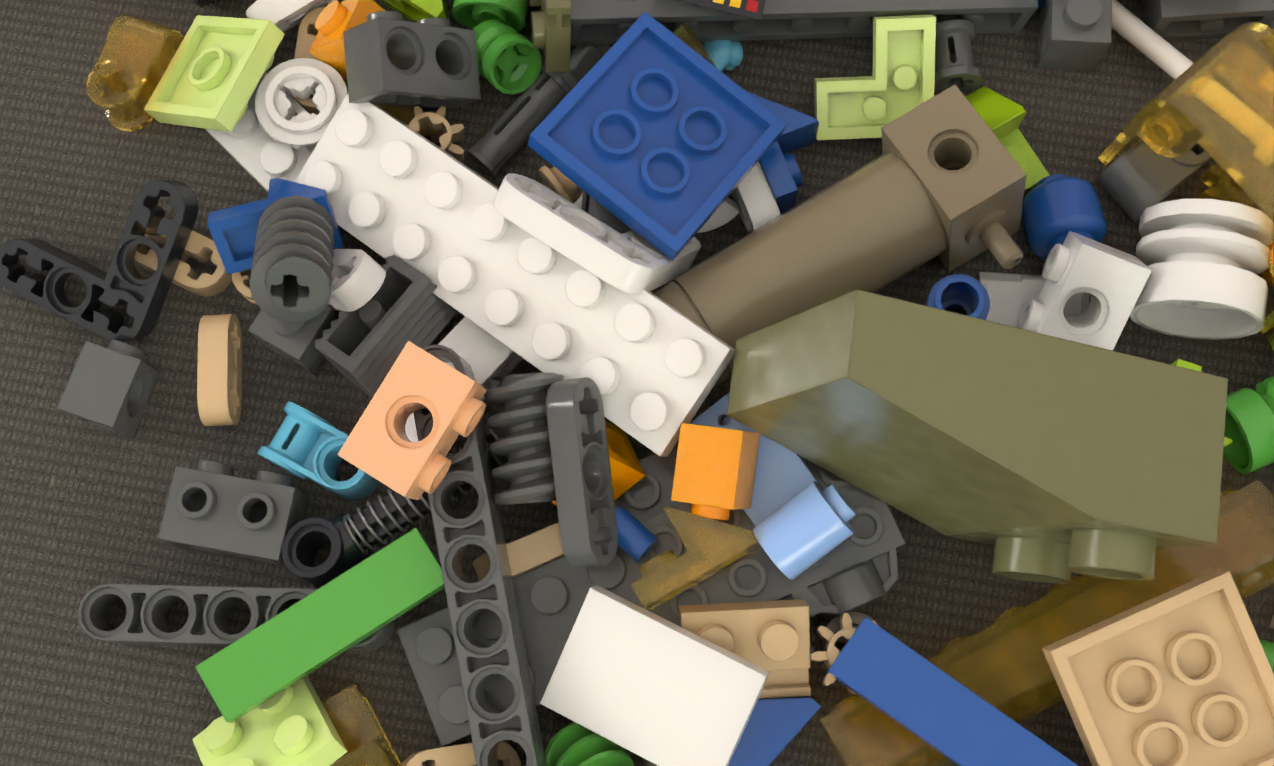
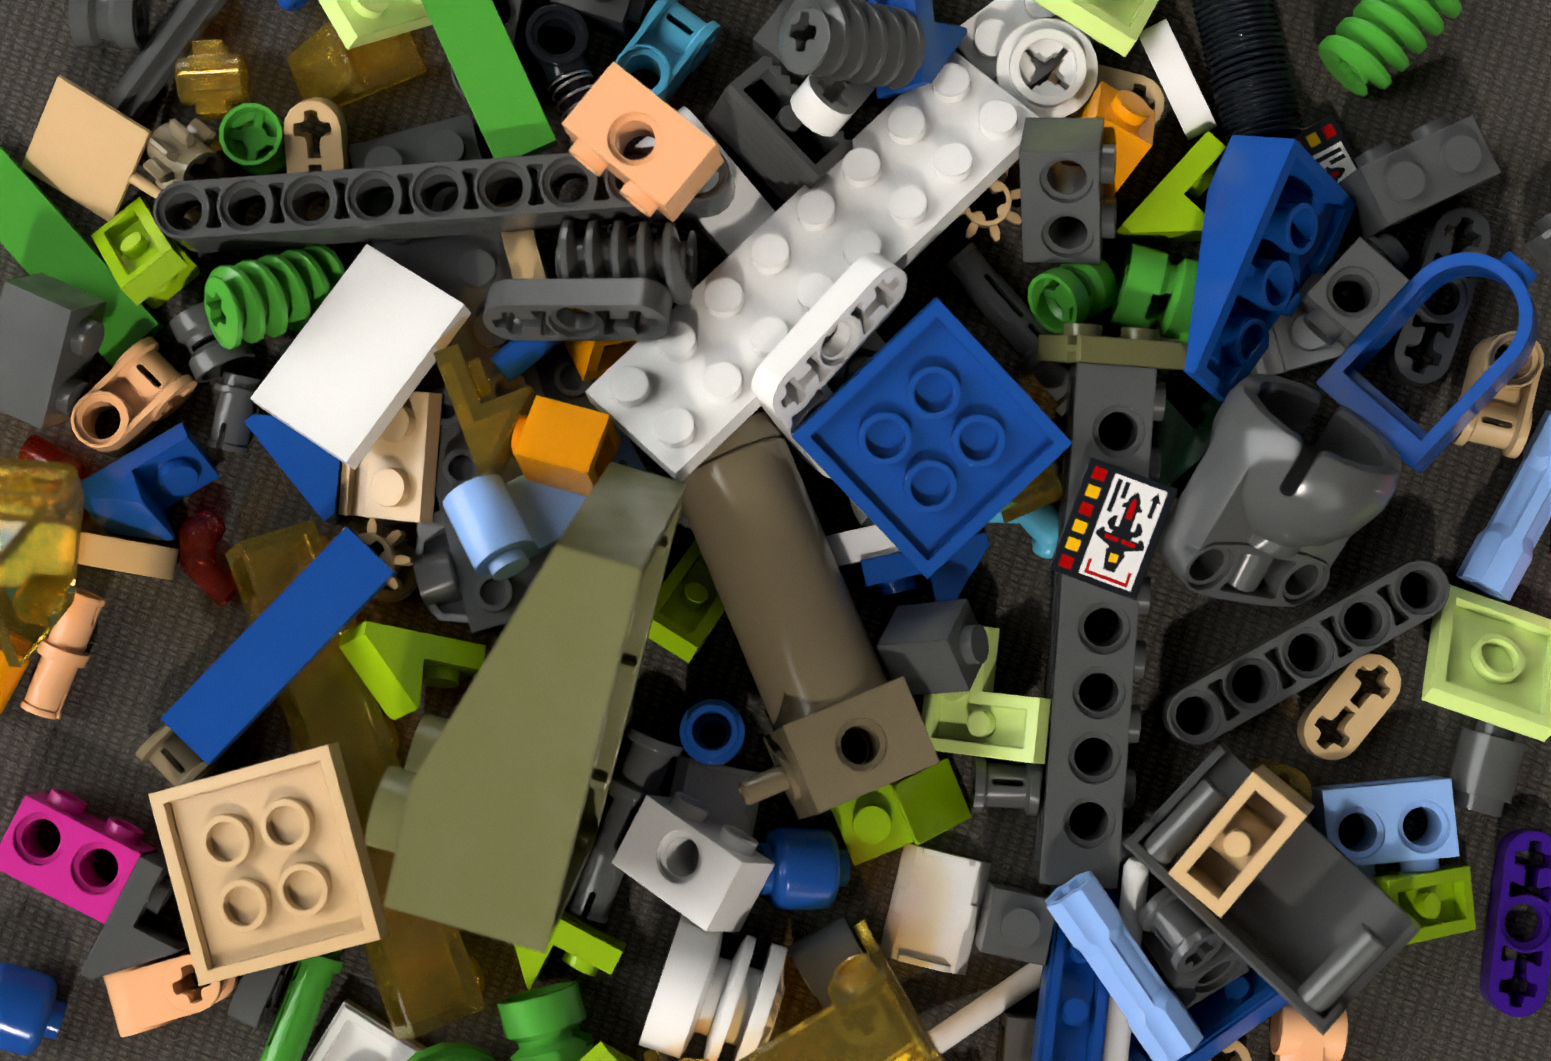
camera: 90 degrees right, 10 degrees up
none -> lime slope [339,621,486,720]
none -> dark grey brick [877,599,989,695]
none -> white piece [878,844,992,975]

